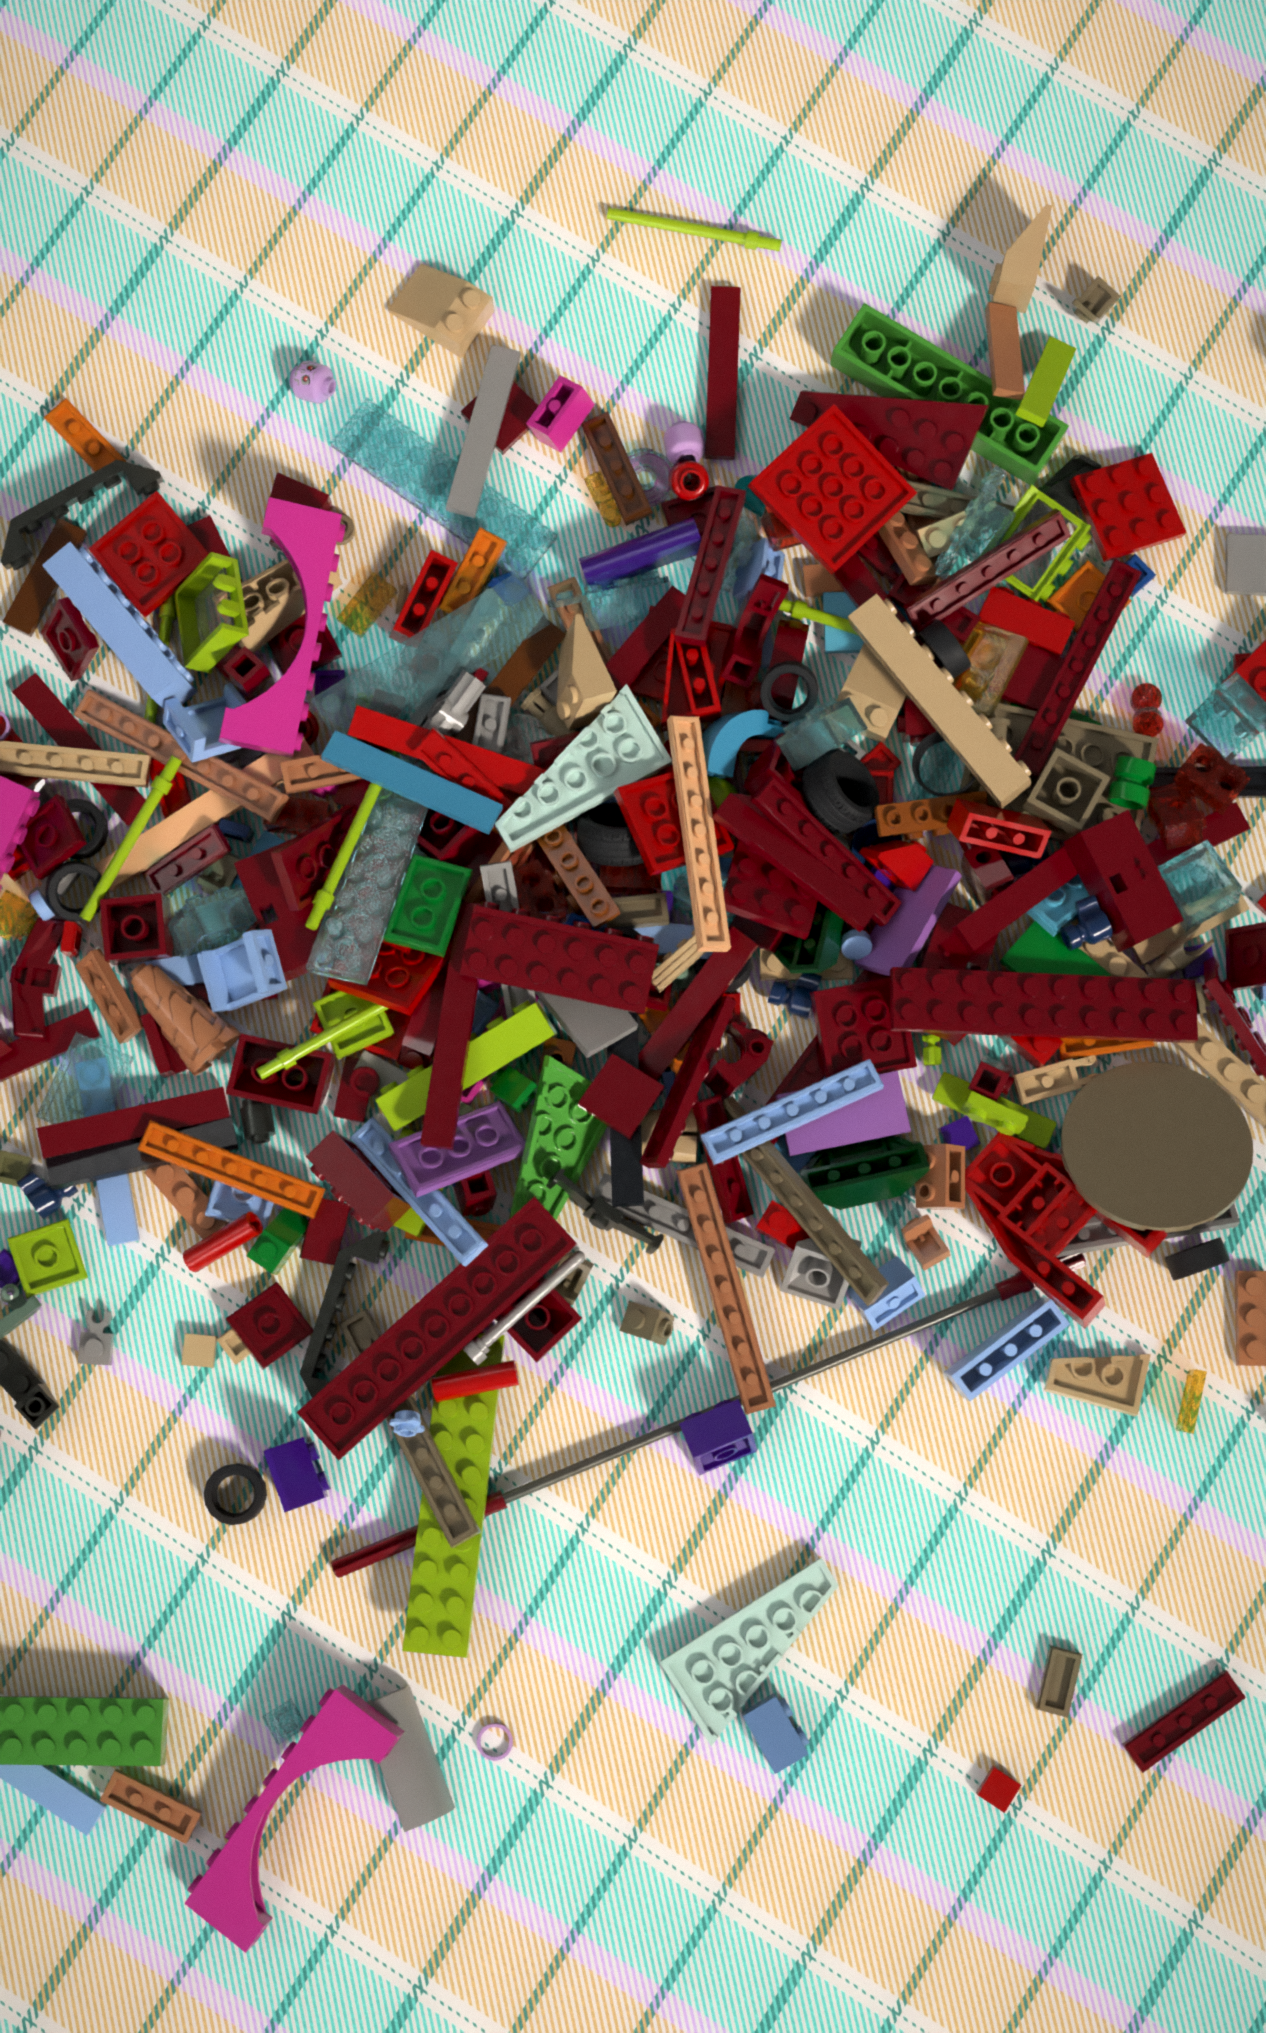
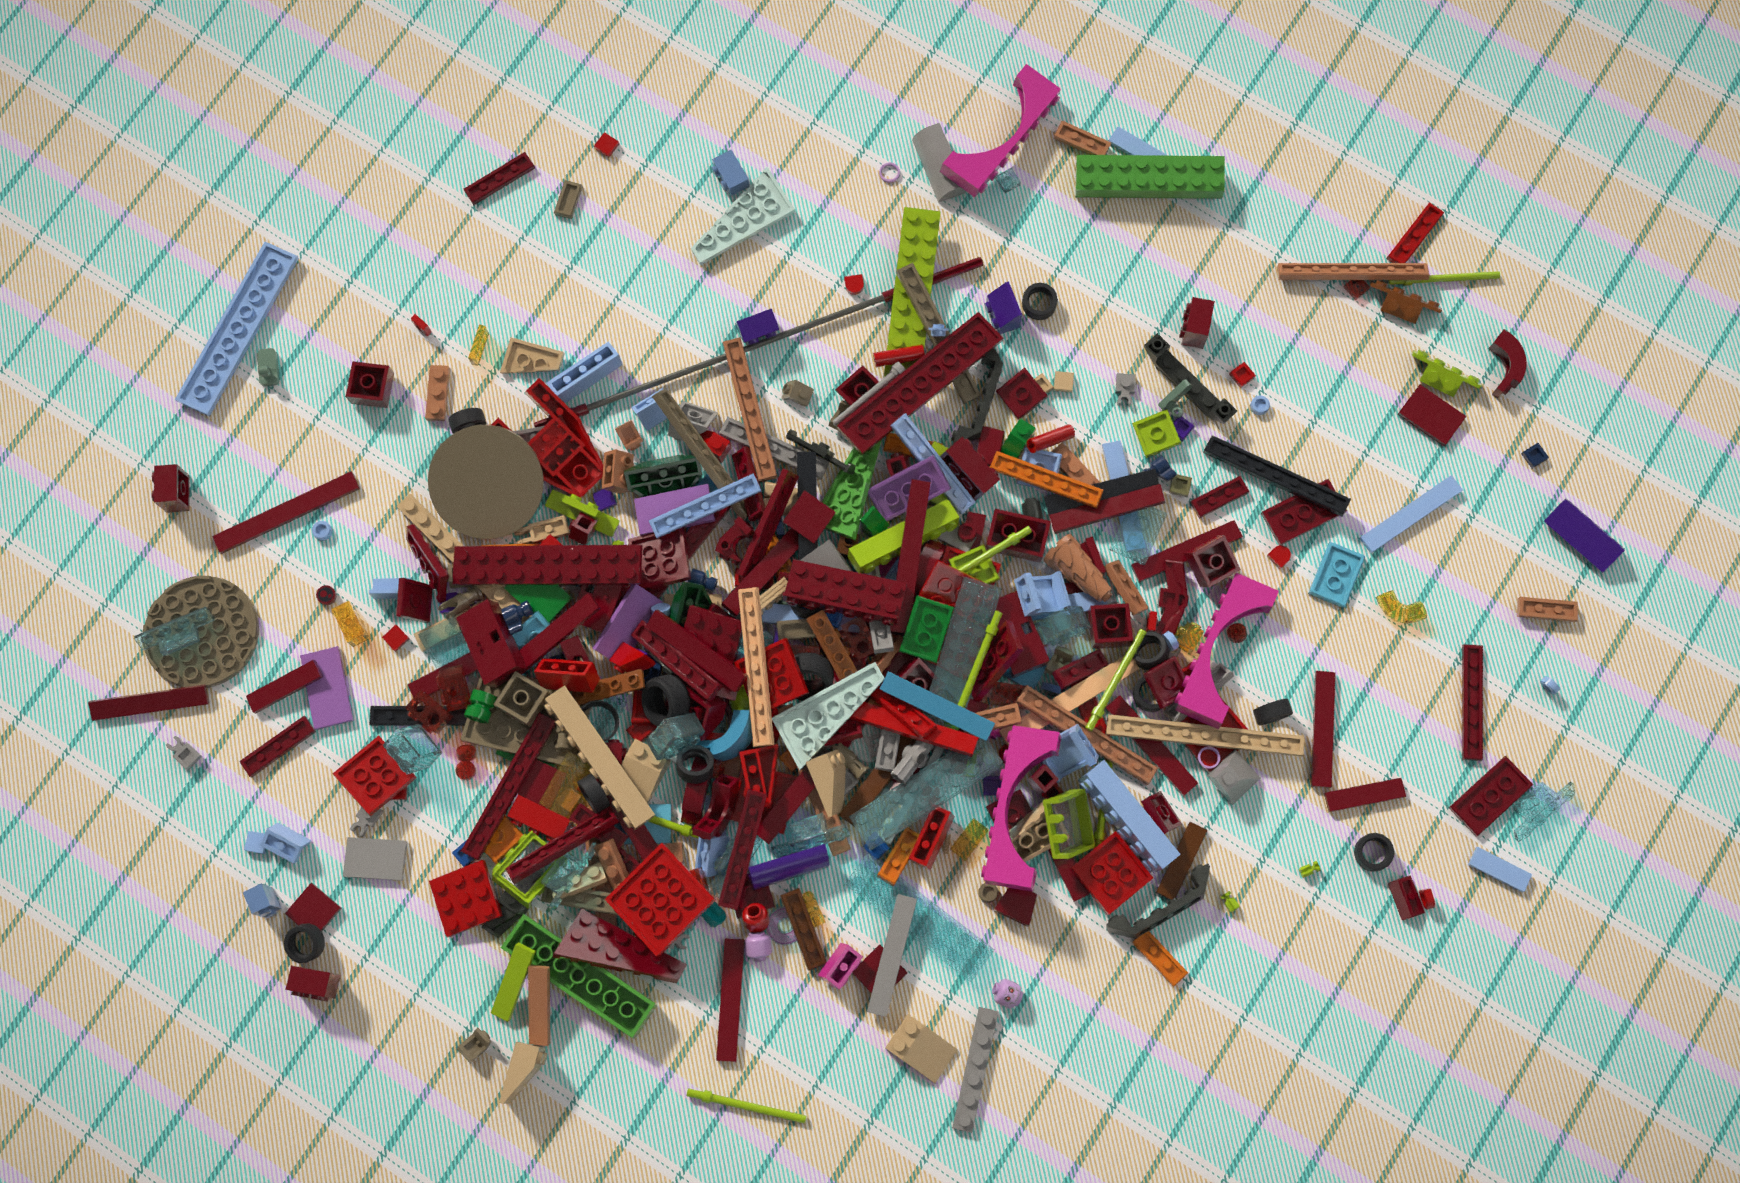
camera: 175 degrees left, 5 degrees down
none -> red tile [844,274,864,295]
none -> light grey plate [952,1007,999,1133]

